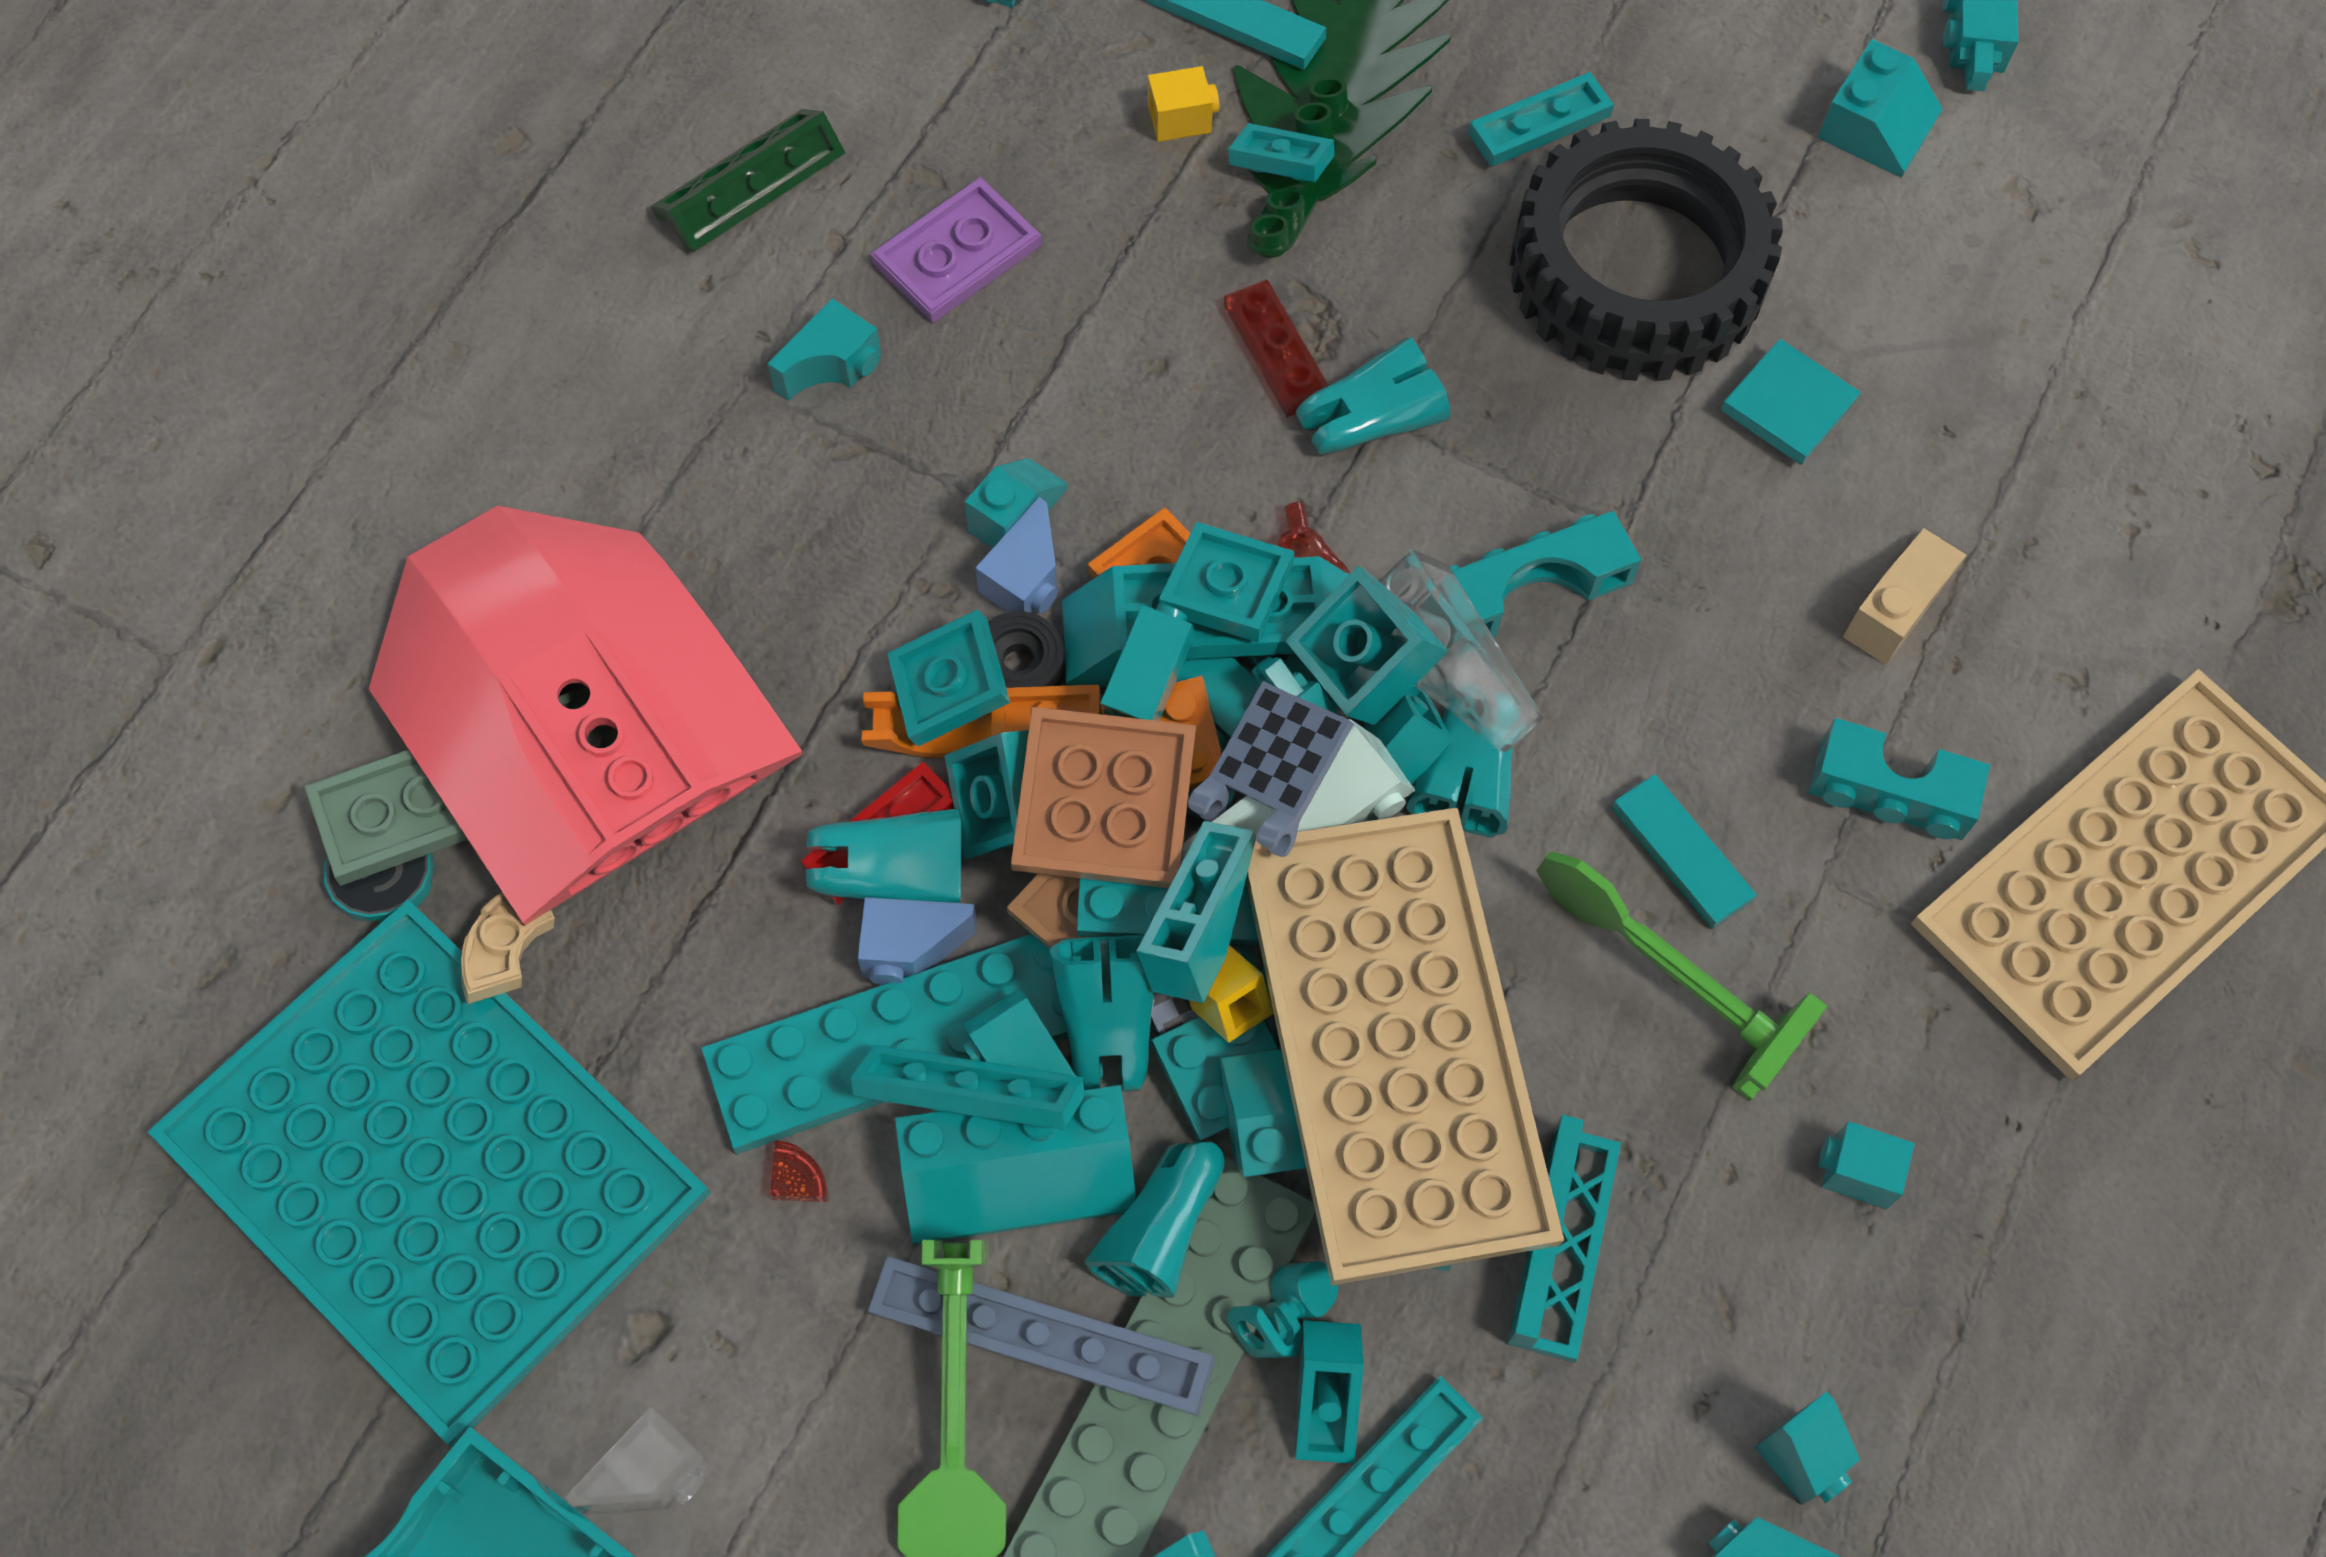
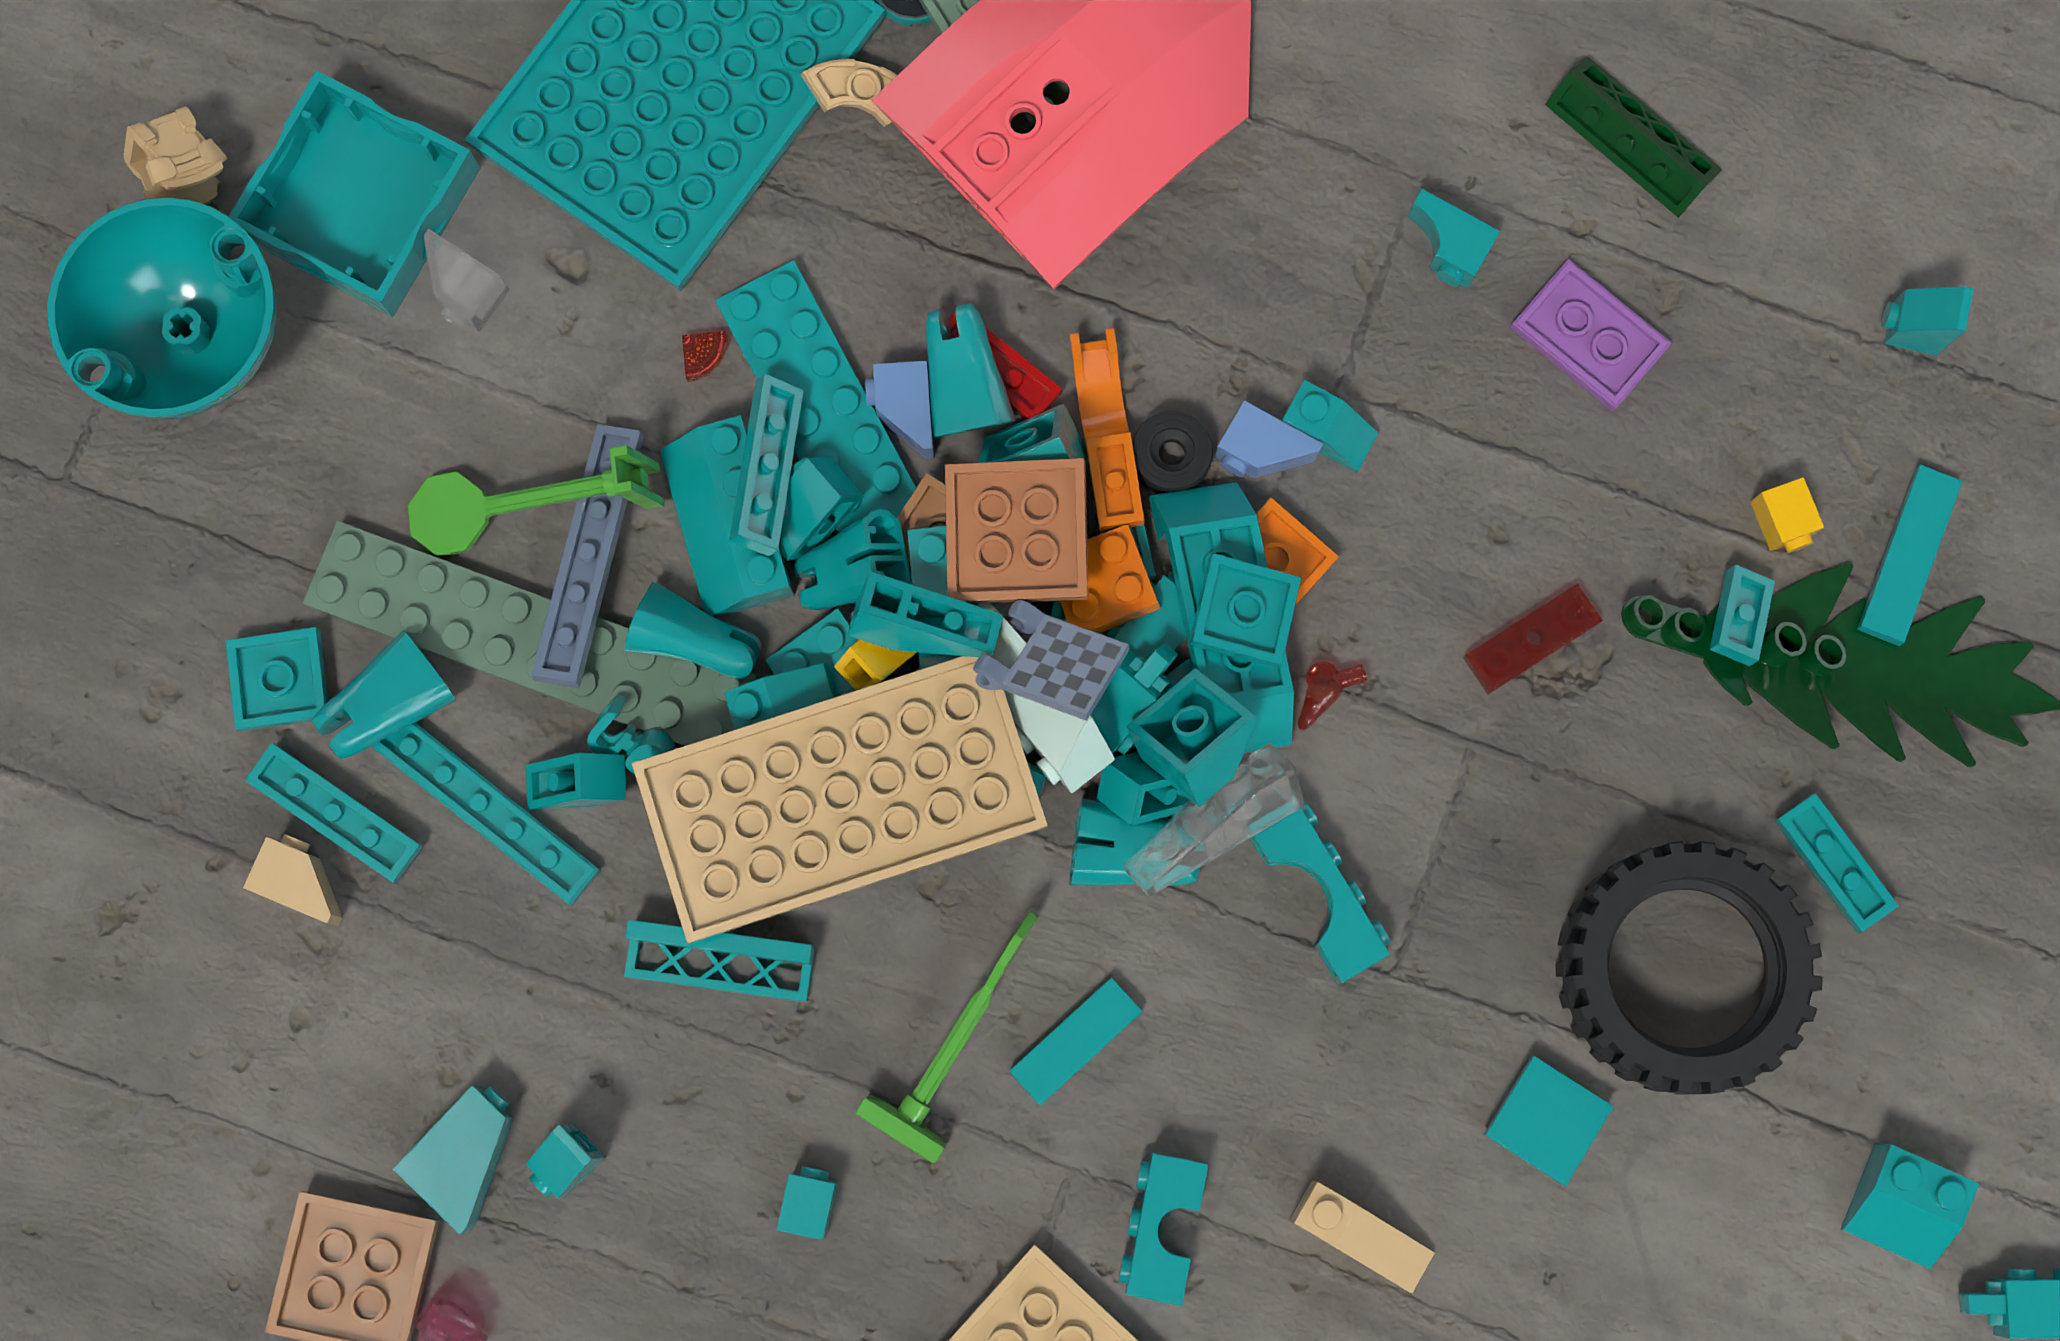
camera: 85 degrees right, 15 degrees up
teal plate [887,609,1010,747] -> none
teal brick [1101,604,1195,721] -> none
teal piece [1296,337,1451,454] -> none

